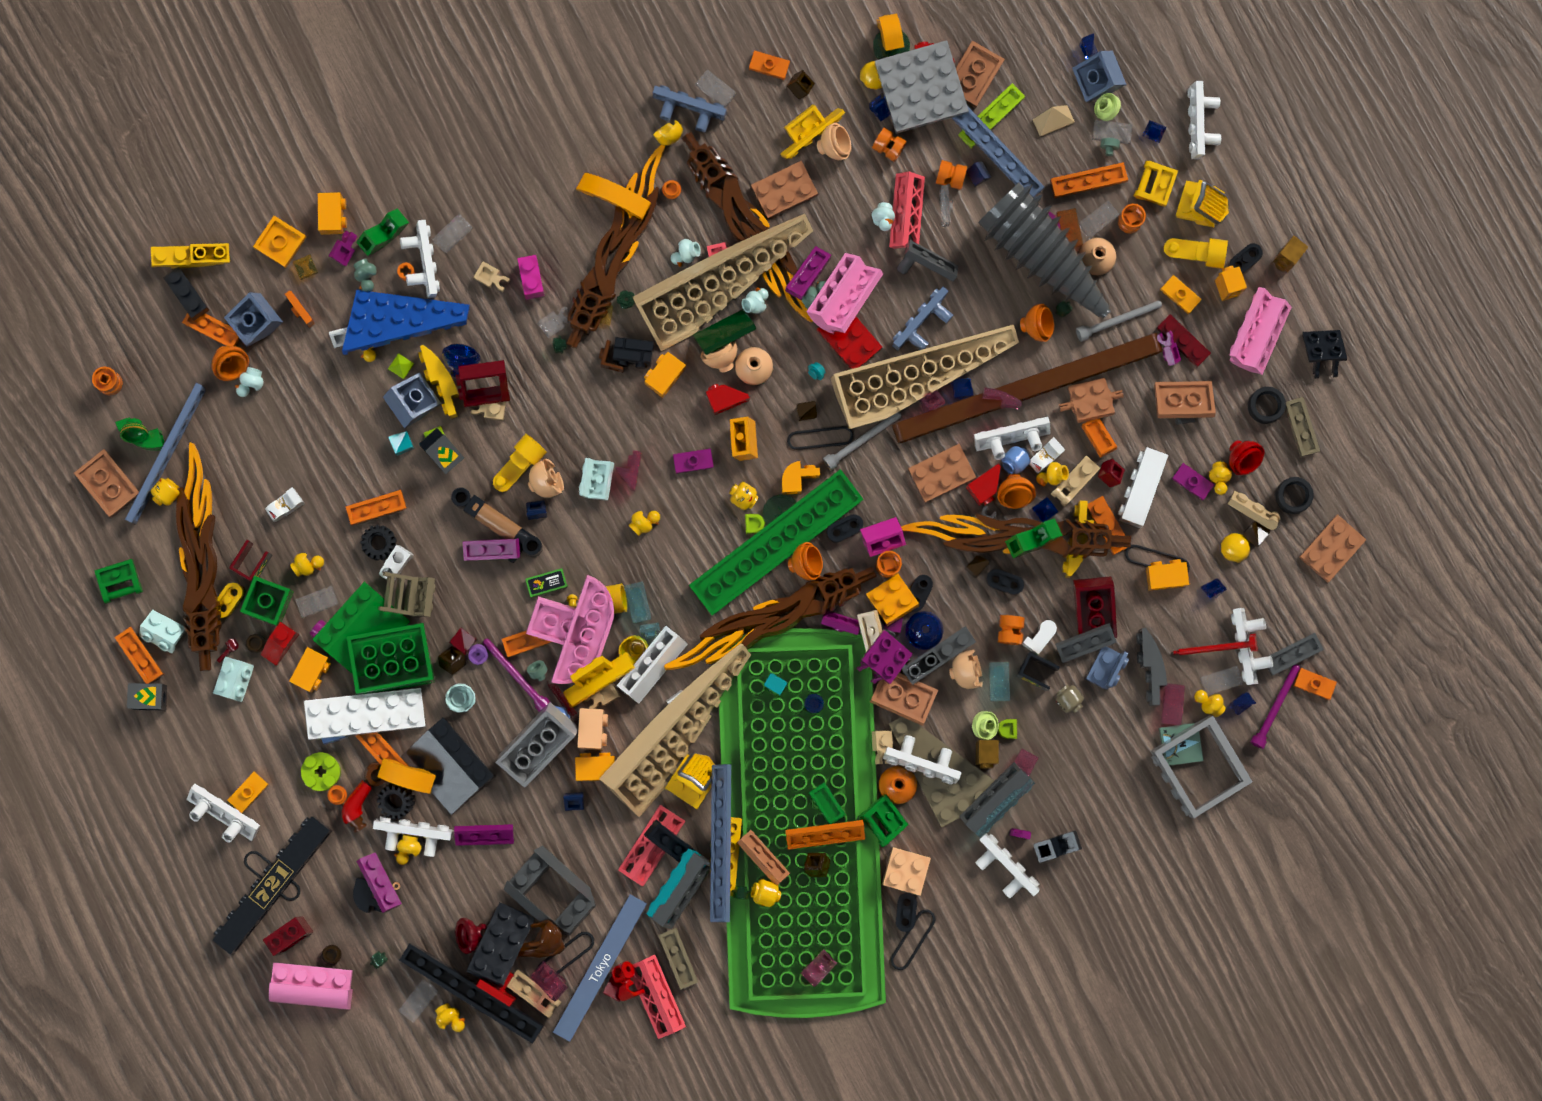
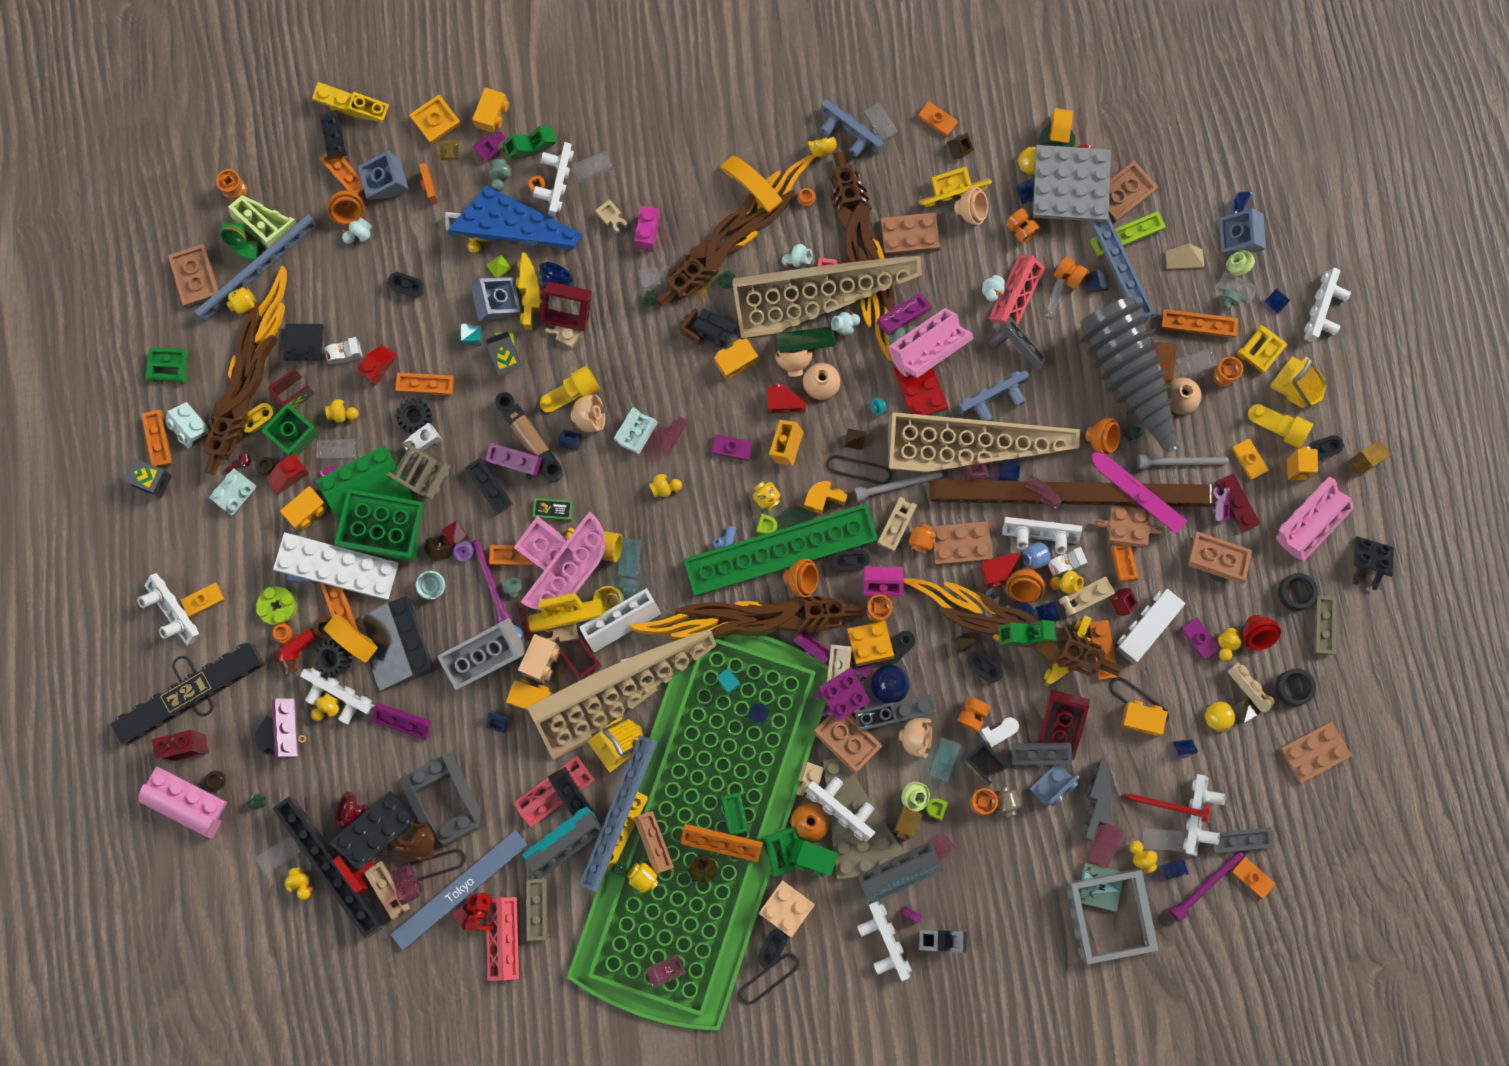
camera: 30 degrees right, 5 degrees down
none -> yellowish green wedge [228,195,296,250]
none -> black plate [283,324,324,361]
none -> red slope [356,345,398,385]
none -> black plate [388,272,425,298]
none -> black plate [465,457,513,515]
none -> dark red piece [559,637,602,680]
none -> medium blue arm [713,526,737,549]
none -> green brick [788,839,838,878]
none -> tan plate [877,497,917,552]
none -> orange head [909,524,936,553]
none -> orange wheel [969,788,998,816]
none -> clear blue plate [1015,603,1034,622]
none -> dark pink piece [1092,452,1187,534]

